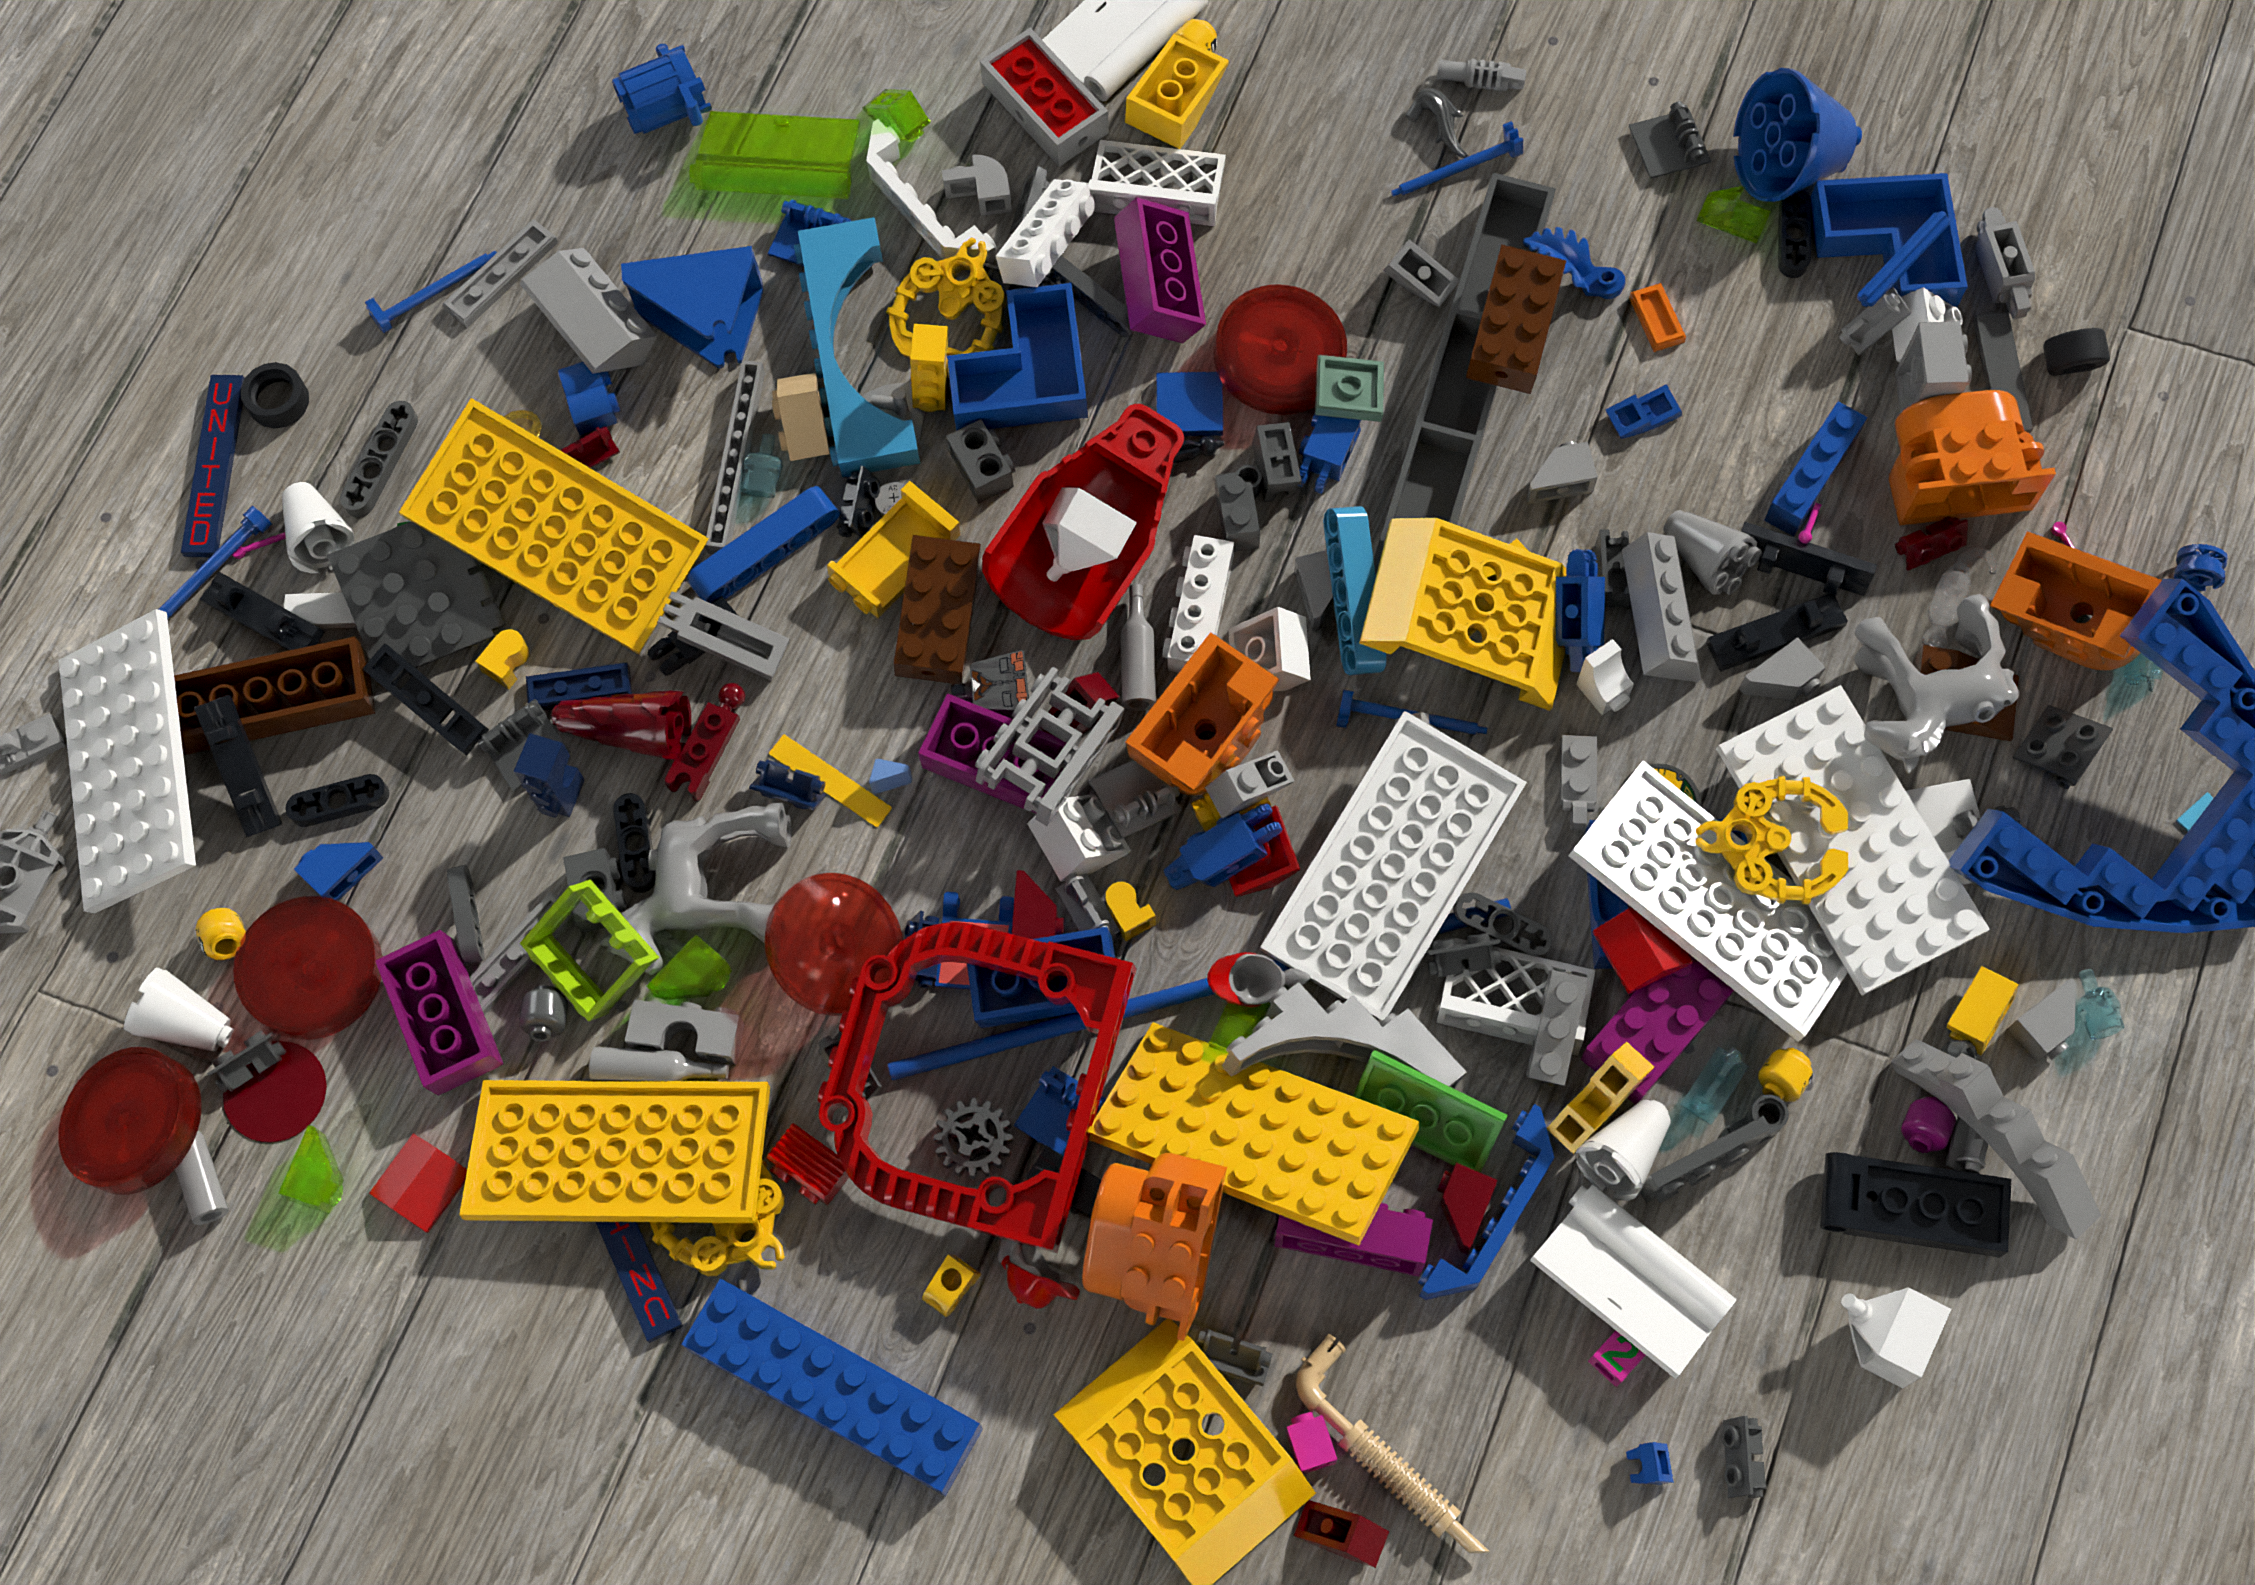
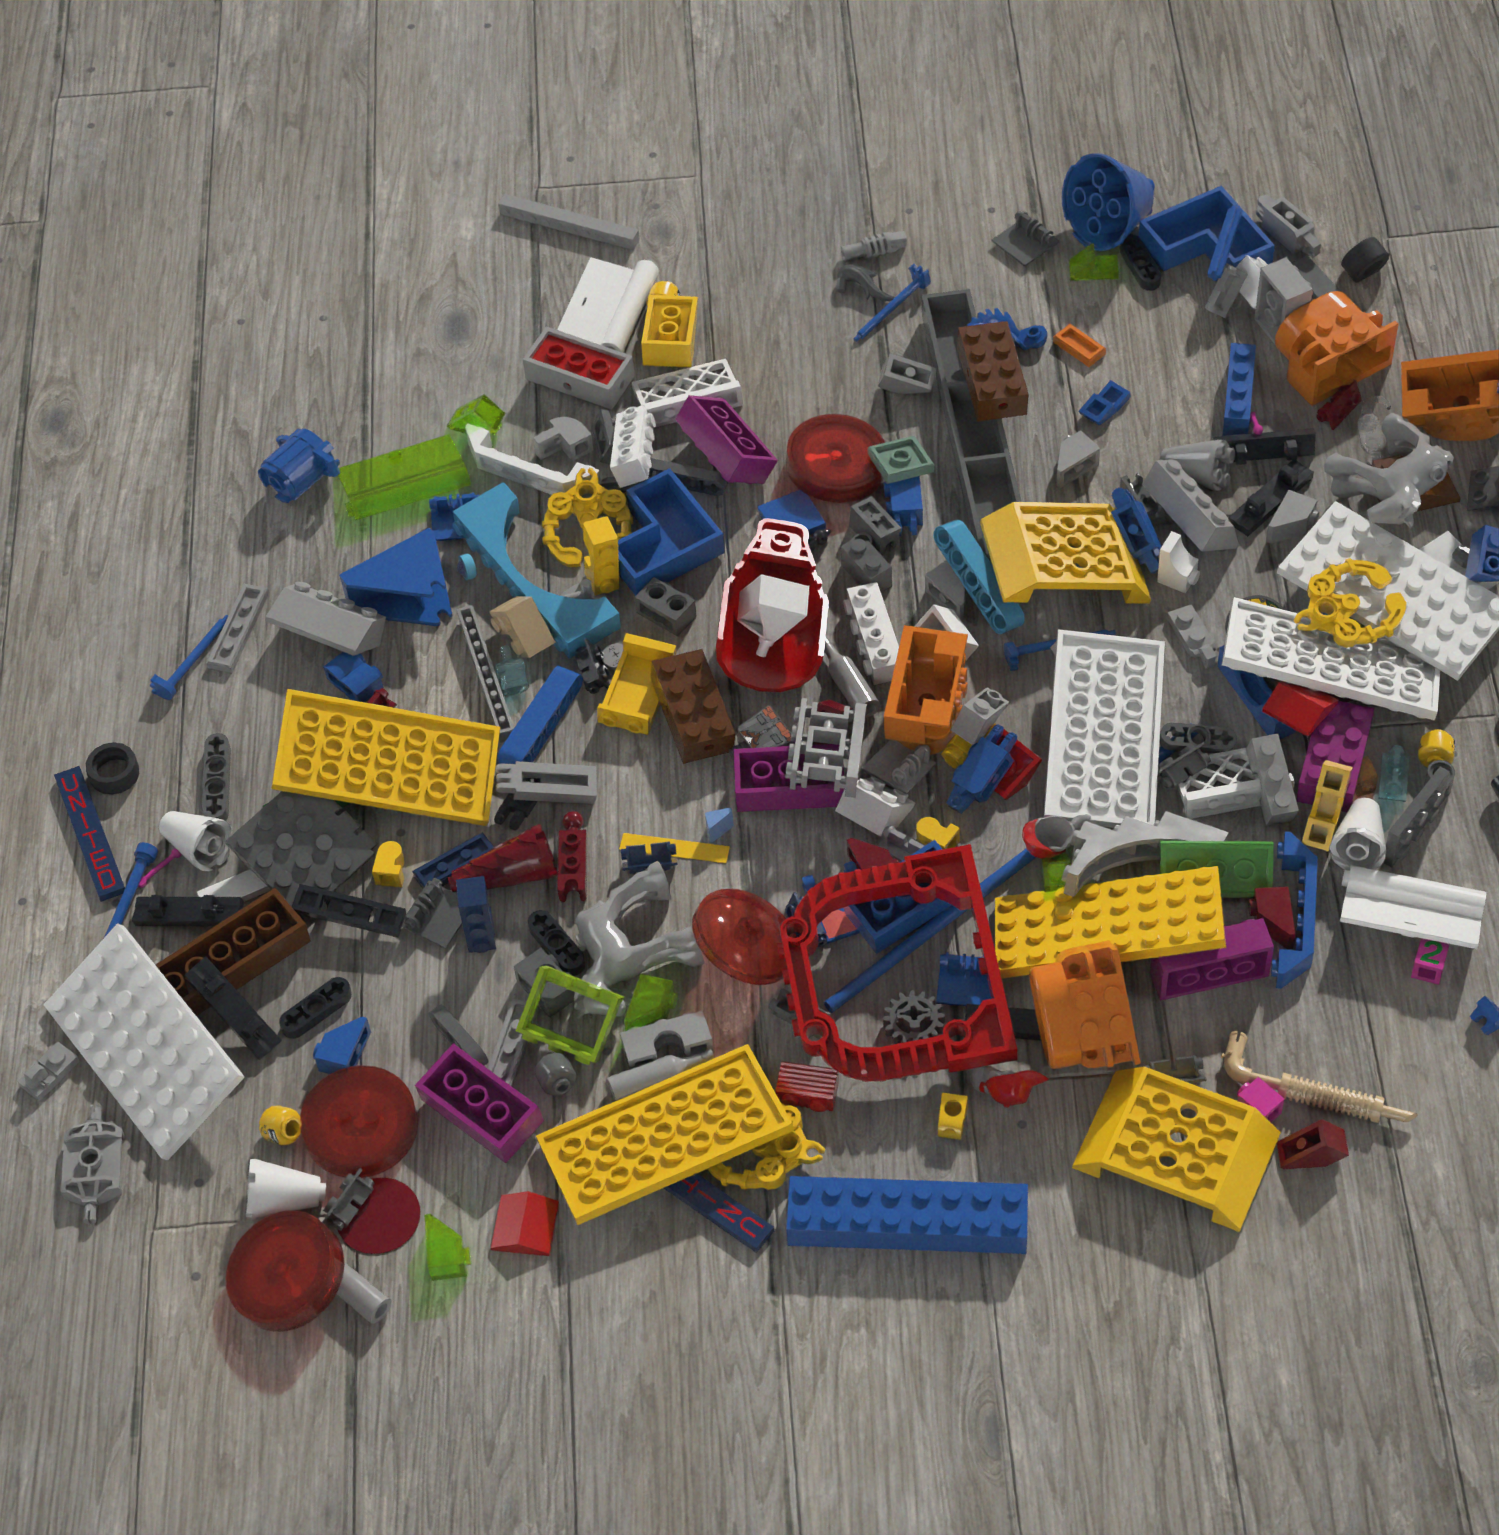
camera: 25 degrees left, 15 degrees down
none -> medium azure tile [457,553,477,581]
none -> clear orange slope [1356,756,1378,797]

